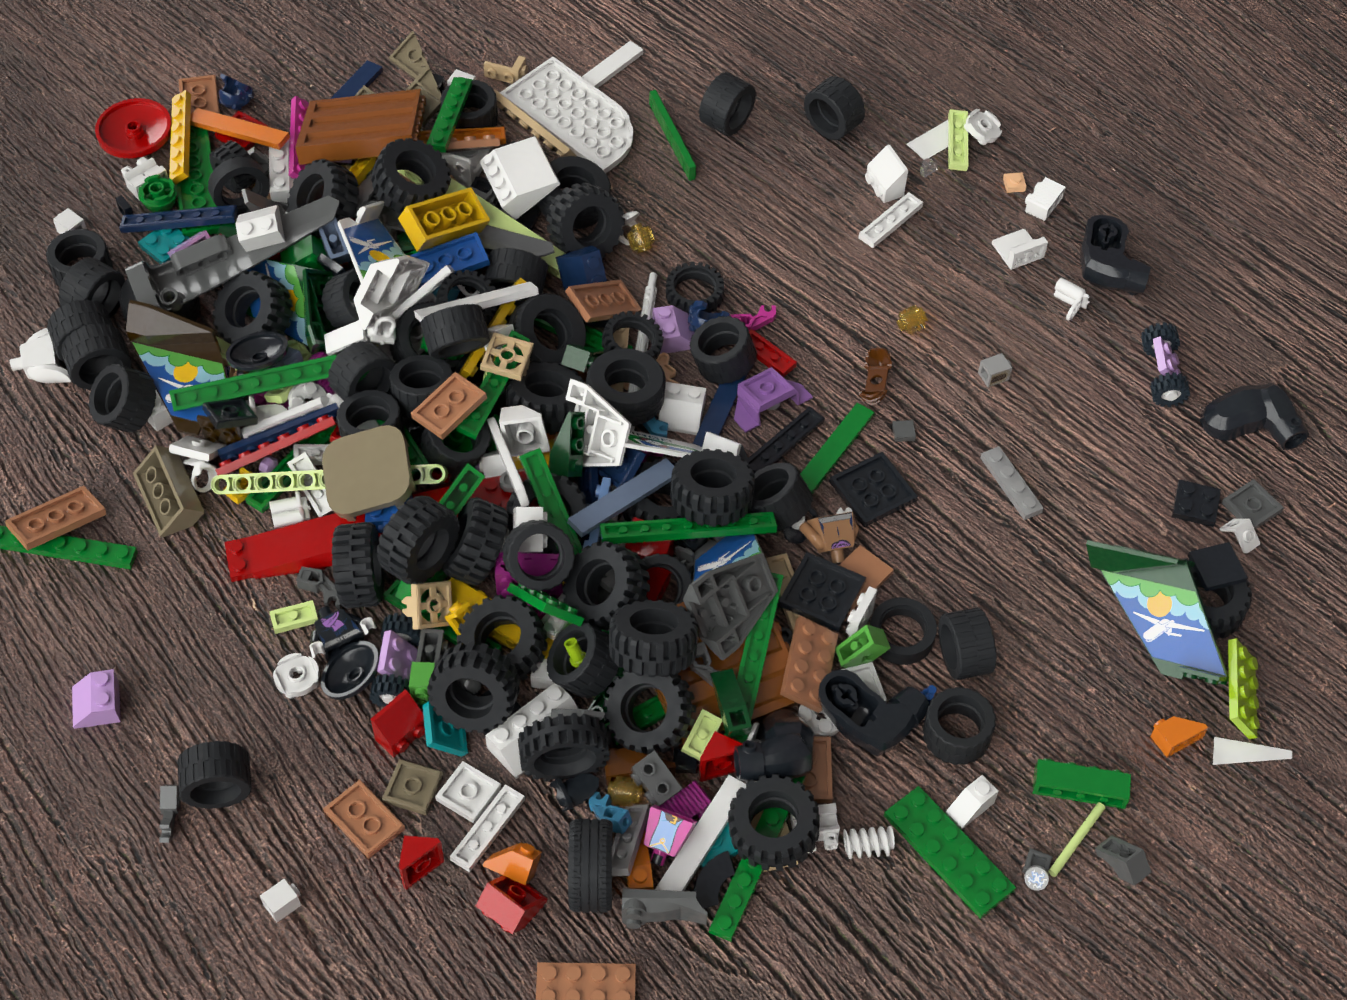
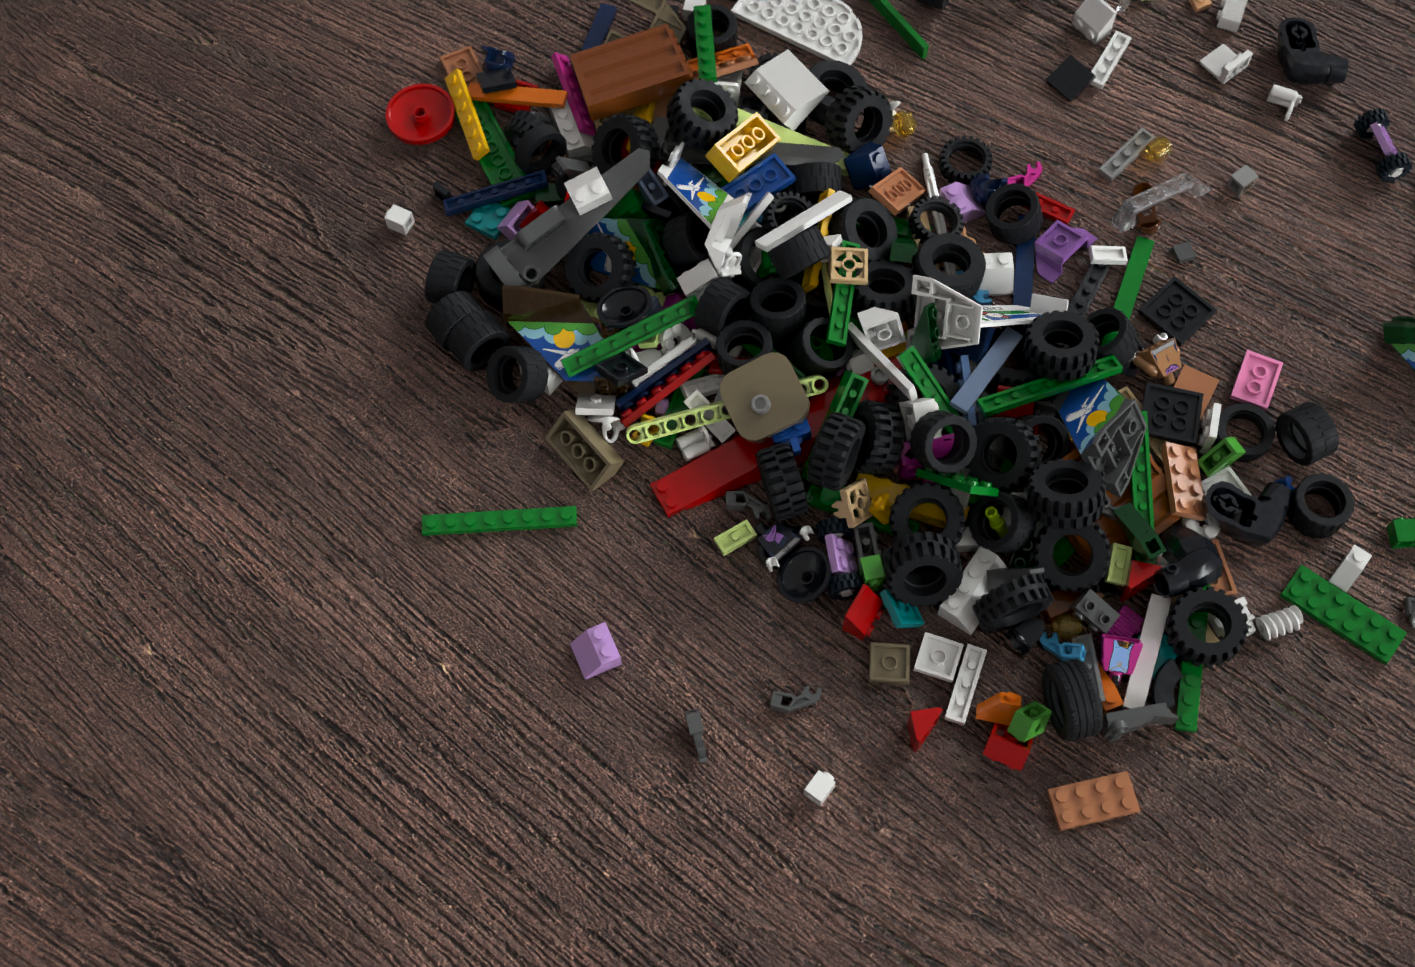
camera: 10 degrees left, 10 degrees up
nougat plate [5,486,106,551] -> none
white torso [10,328,71,383] -> none
black tyre [46,229,113,287] -> none
white hips [121,157,169,201] -> none
green cone [138,175,177,212] -> none
black tyre [177,741,252,809] -> none
white plate [273,653,320,698] -> none
nougat tile [323,779,405,859] -> none
nougat plate [411,372,487,440] -> none
tan plate [494,90,577,157] -> none
light grey plate [980,446,1044,520] -> none
none -> black tile [476,67,517,94]
none -> light grey tile [751,394,771,415]
none -> dark grey piece [770,685,822,714]
none -> bright green brick [1007,701,1052,742]
none -> black tile [1046,54,1096,102]
none -> white tile [1088,245,1128,265]
none -> light grey tile [1097,128,1156,183]
none -> clear slope [1111,172,1211,233]
none -> bright pink plate [1229,350,1283,412]

